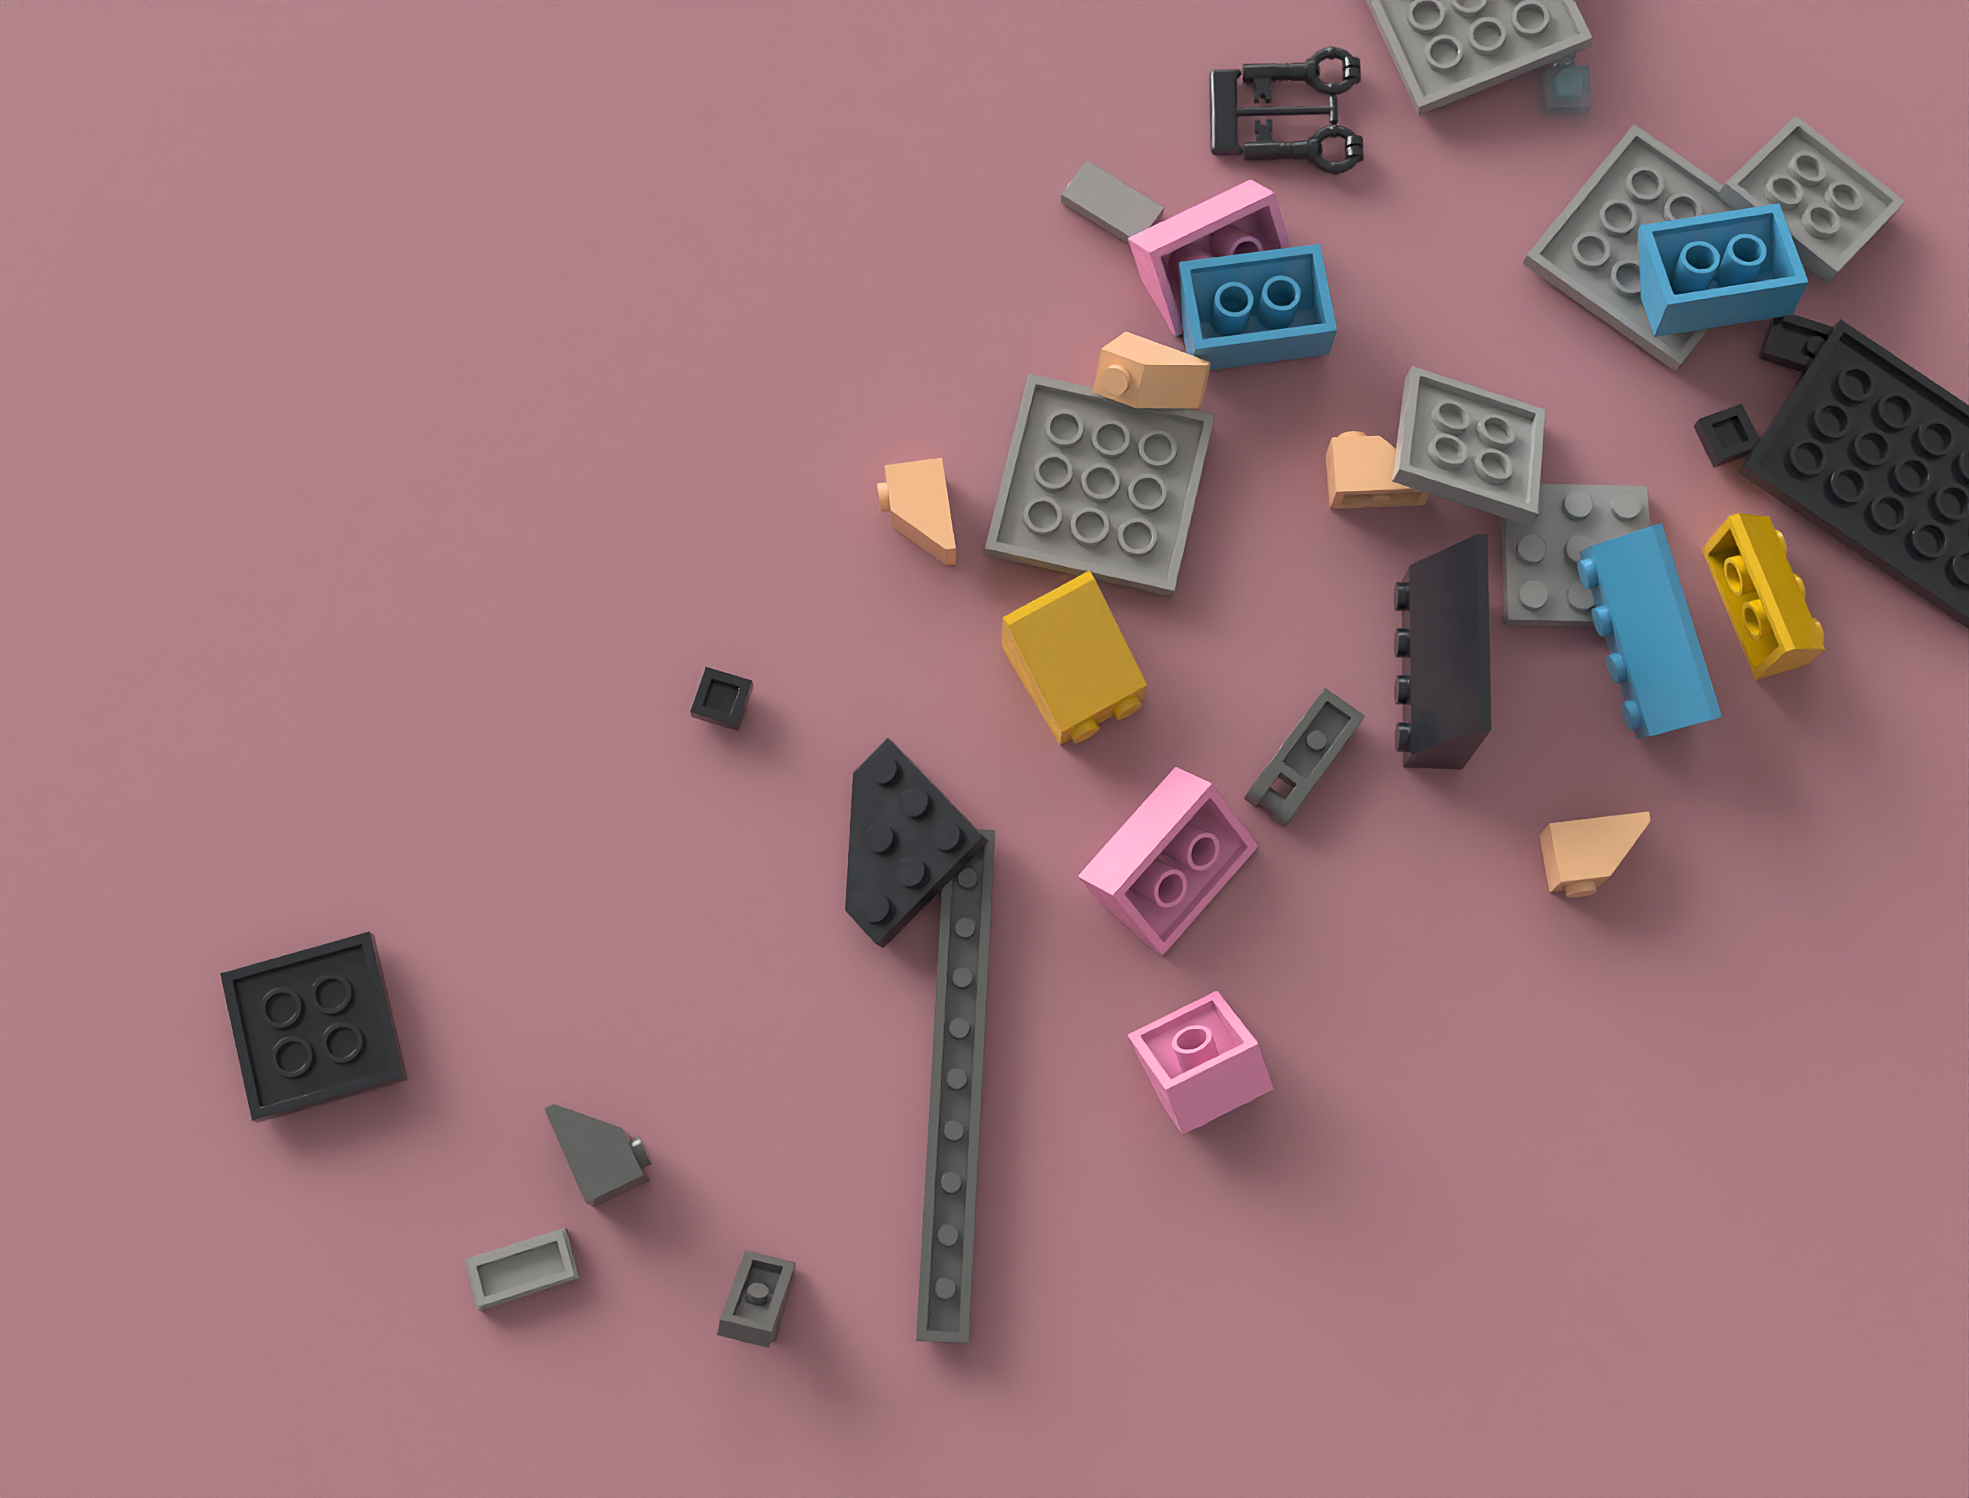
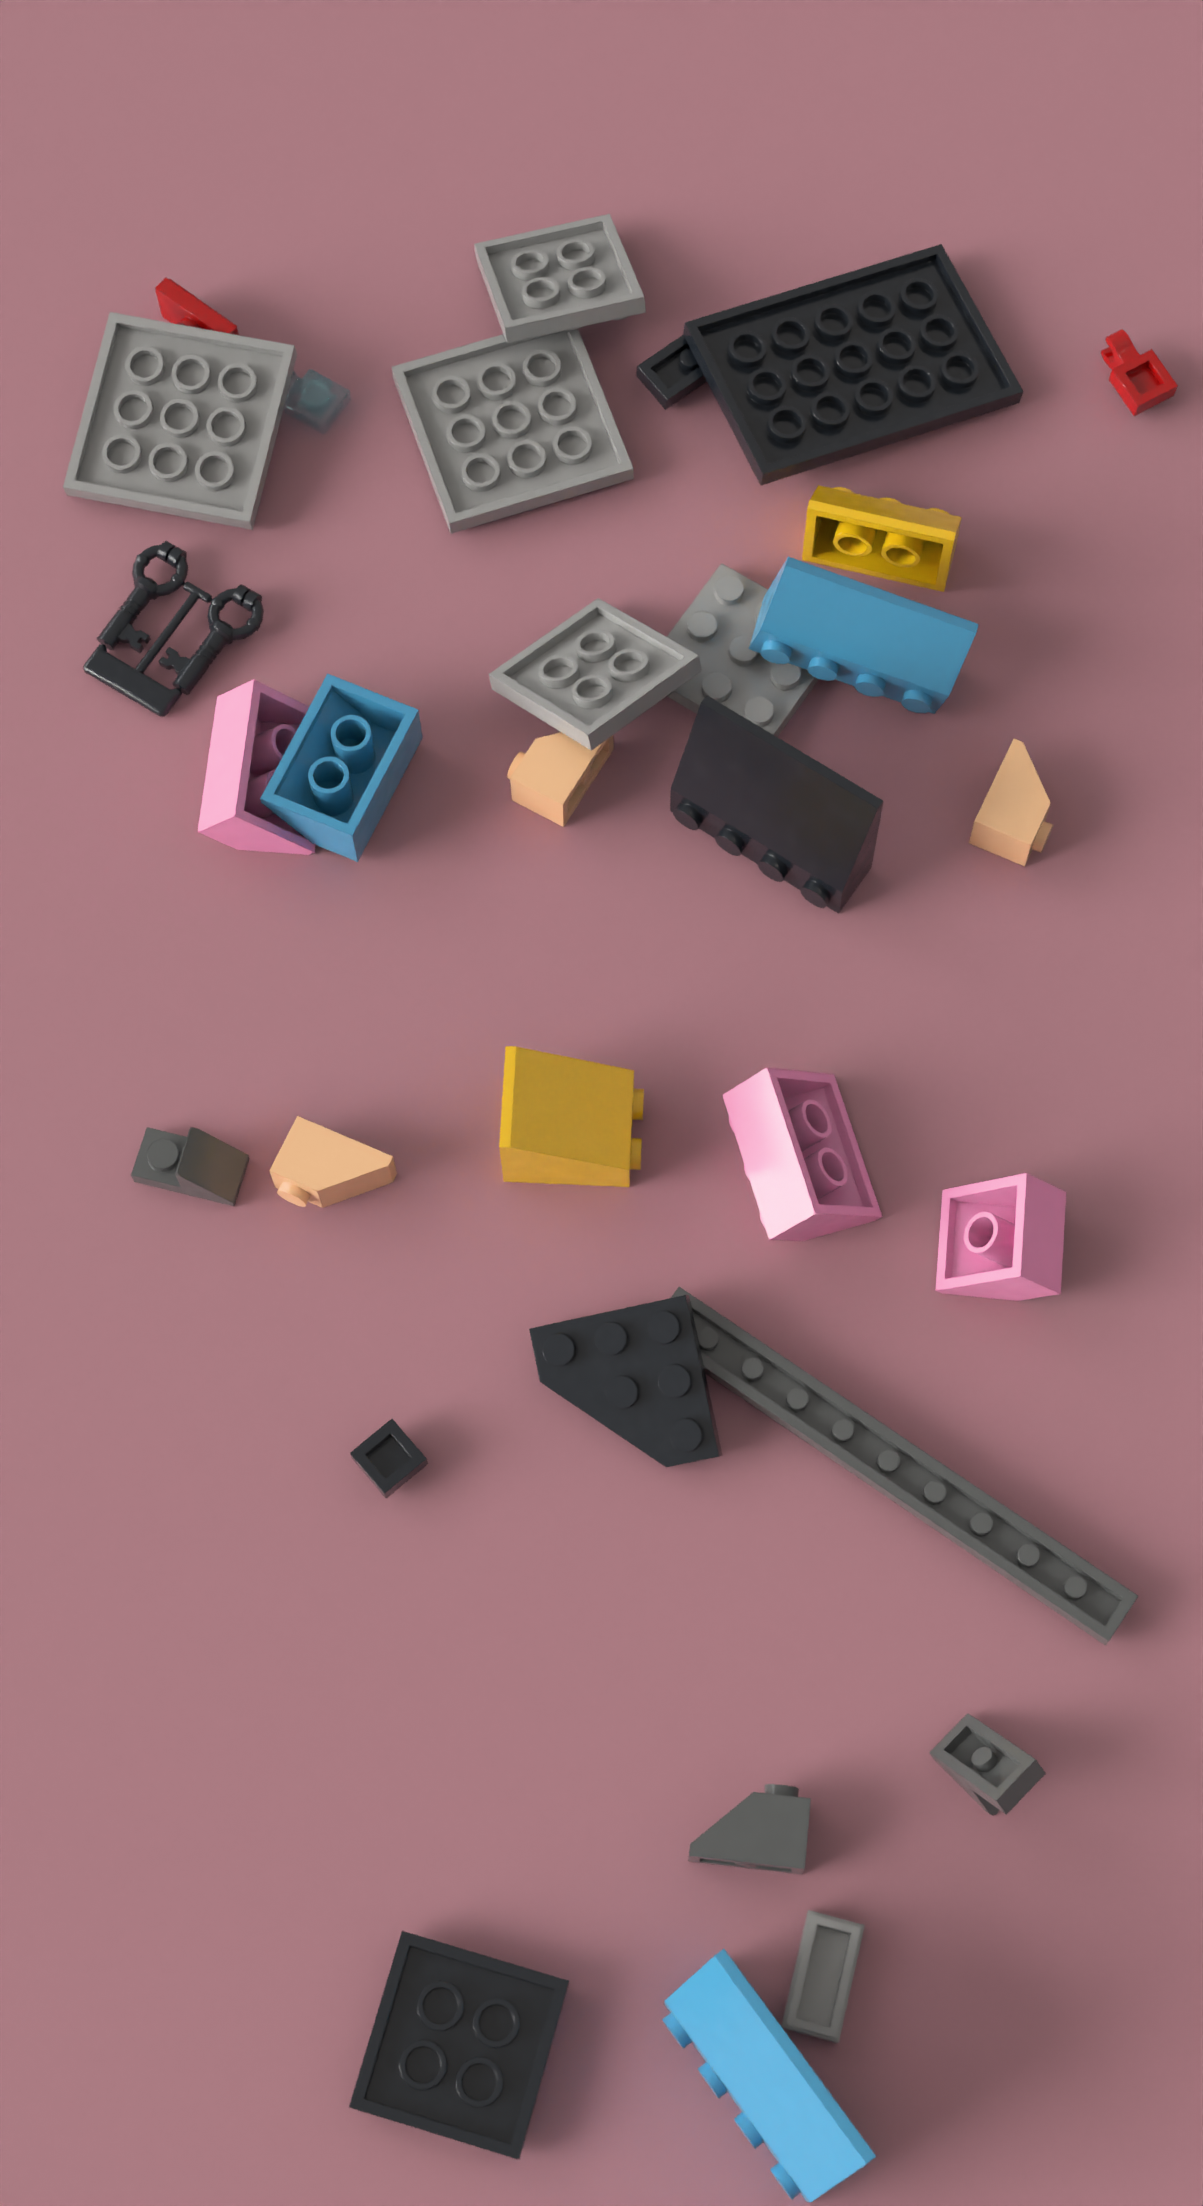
camera: 55 degrees left, 5 degrees down
light grey plate [985,374,1215,597] -> none
light grey tile [1061,160,1164,245] -> none
light nougat slope [1093,332,1211,409] -> none
dark grey plate [1244,688,1365,828] -> none
dark azure slope [1638,203,1808,337] -> none
black plate [1693,403,1759,468] -> none
none -> dark grey slope [131,1127,250,1206]
none -> slope [662,1949,876,2203]

